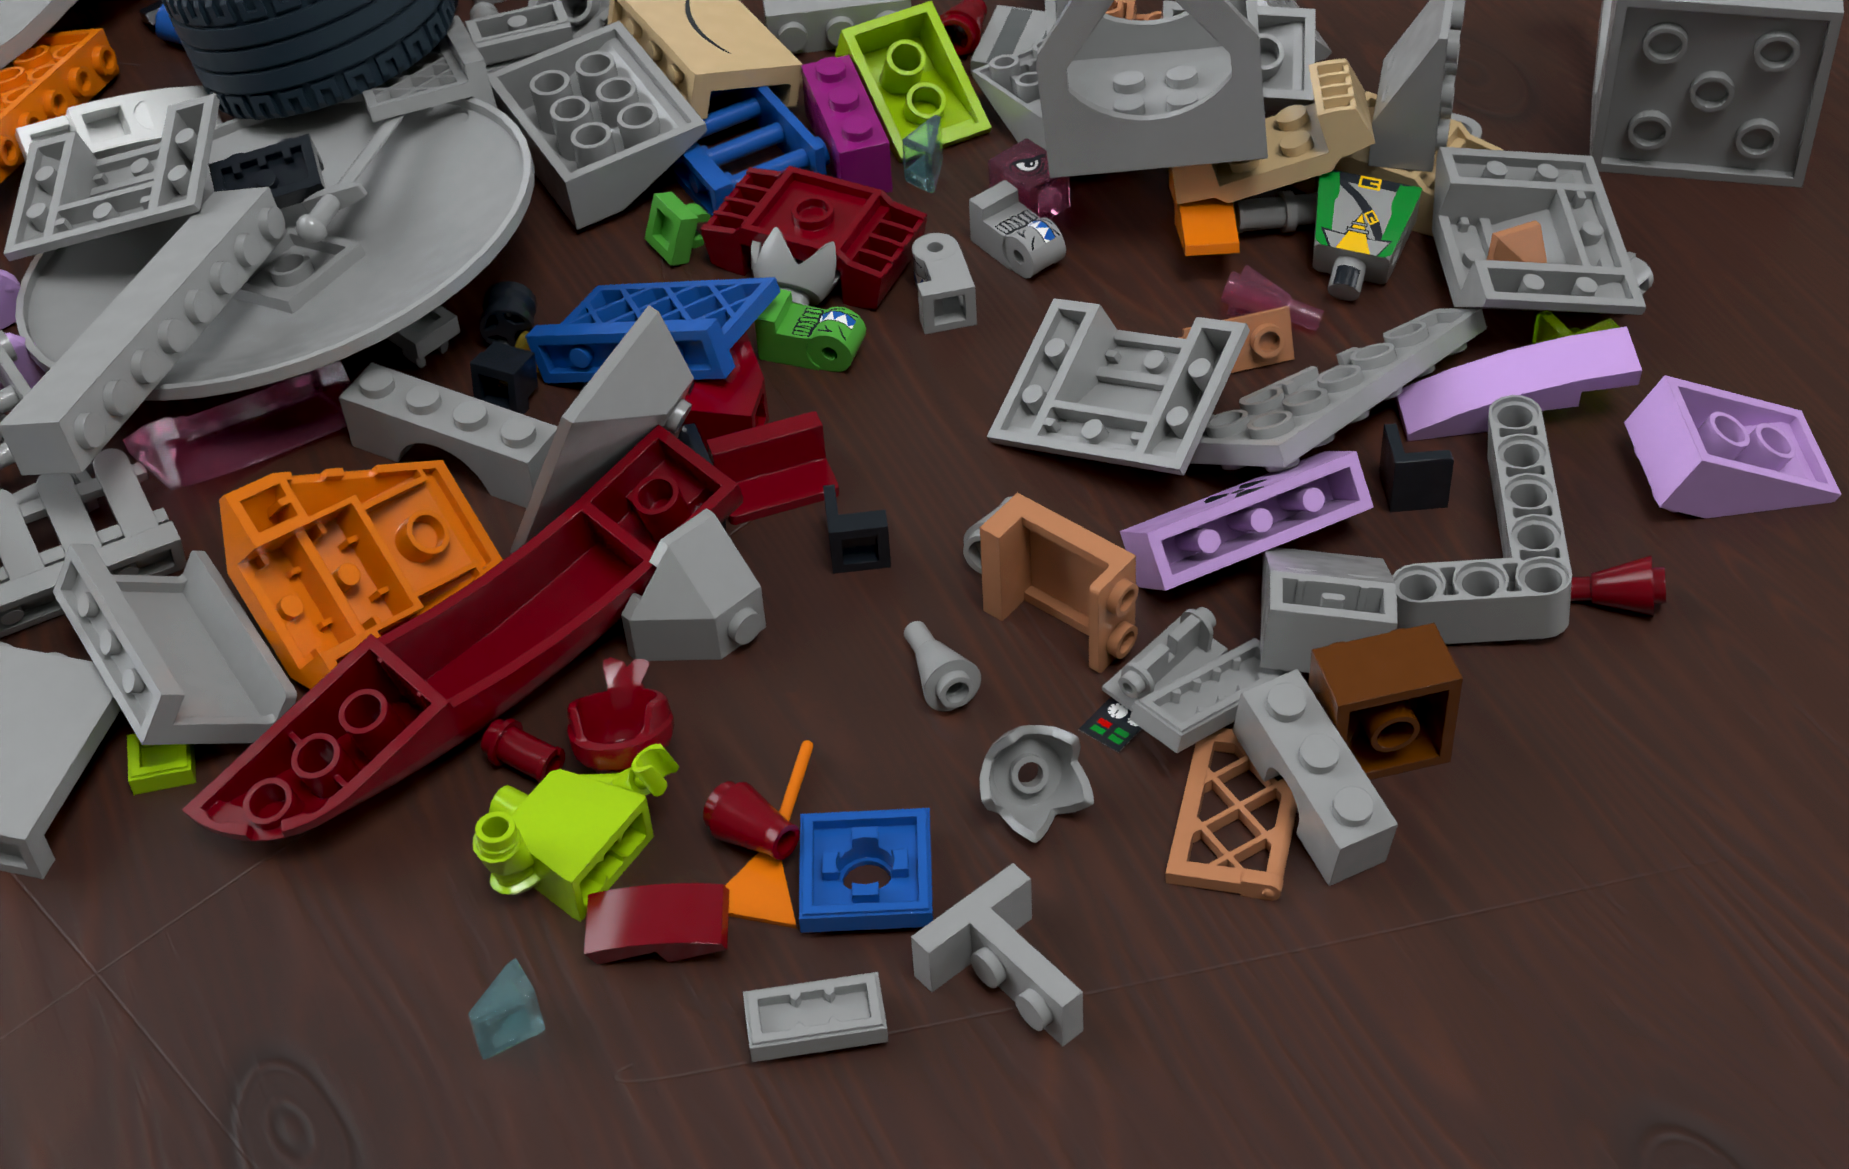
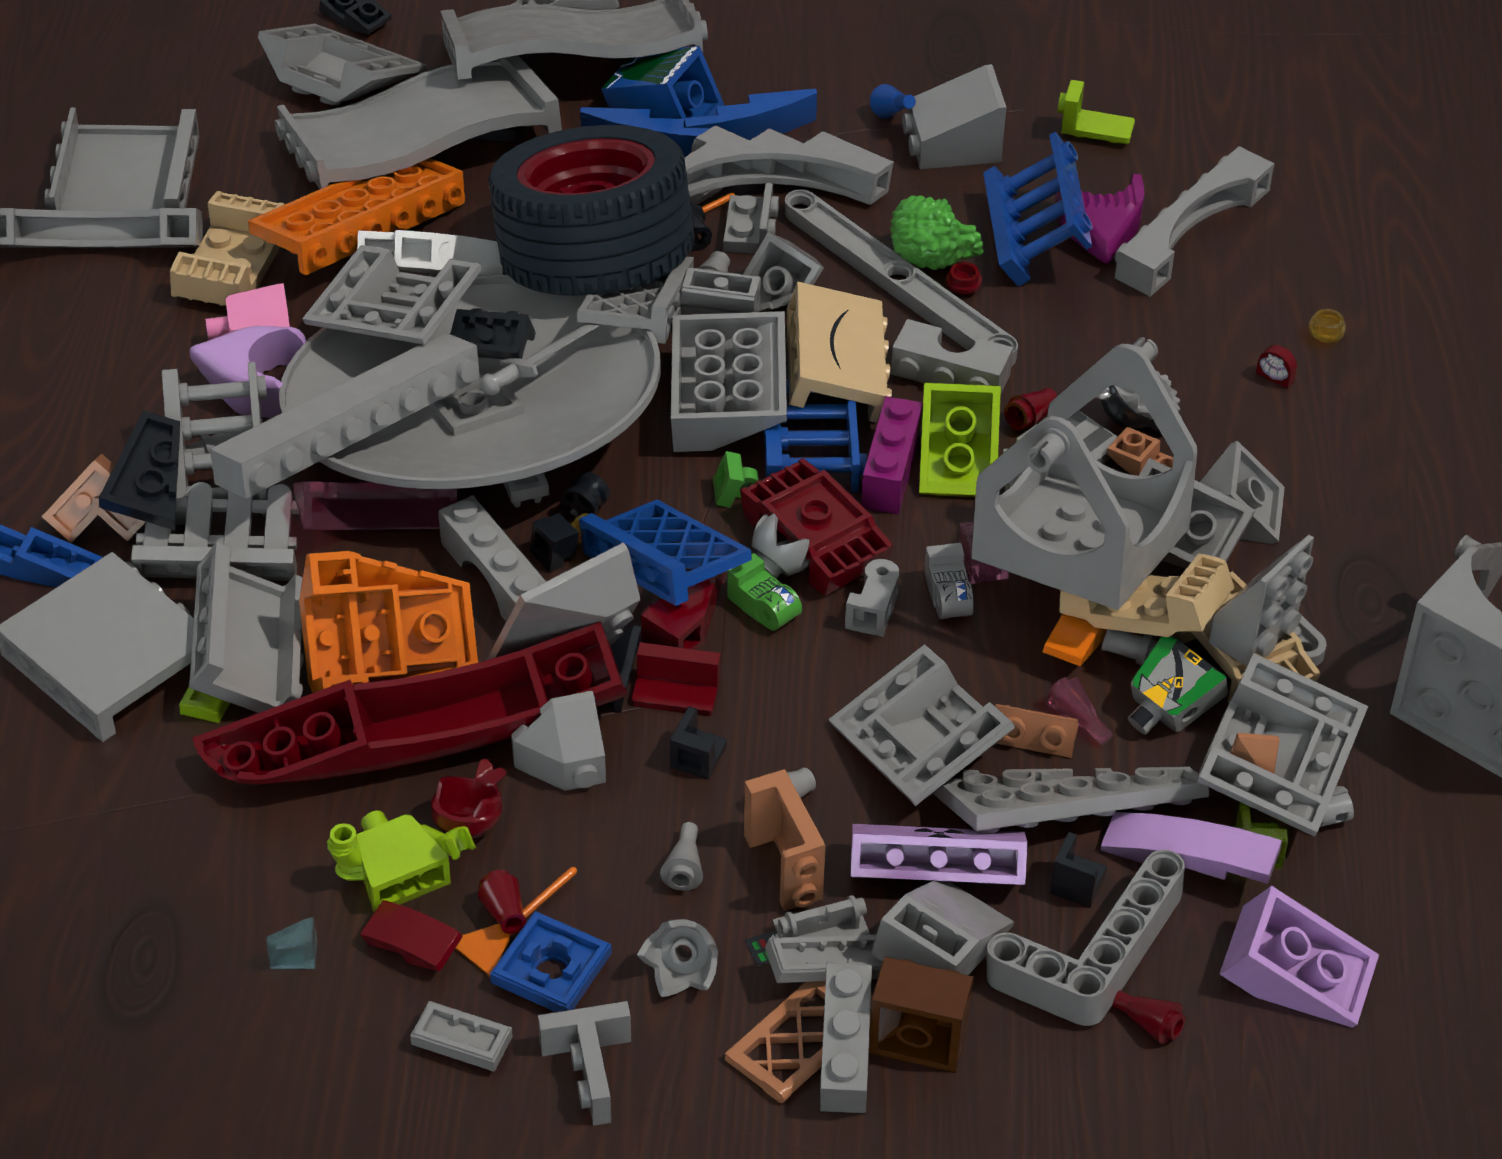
camera: 25 degrees right, 0 degrees up
dark red pin [481,718,565,783] -> none
clear light blue slope [902,115,943,193] -> none

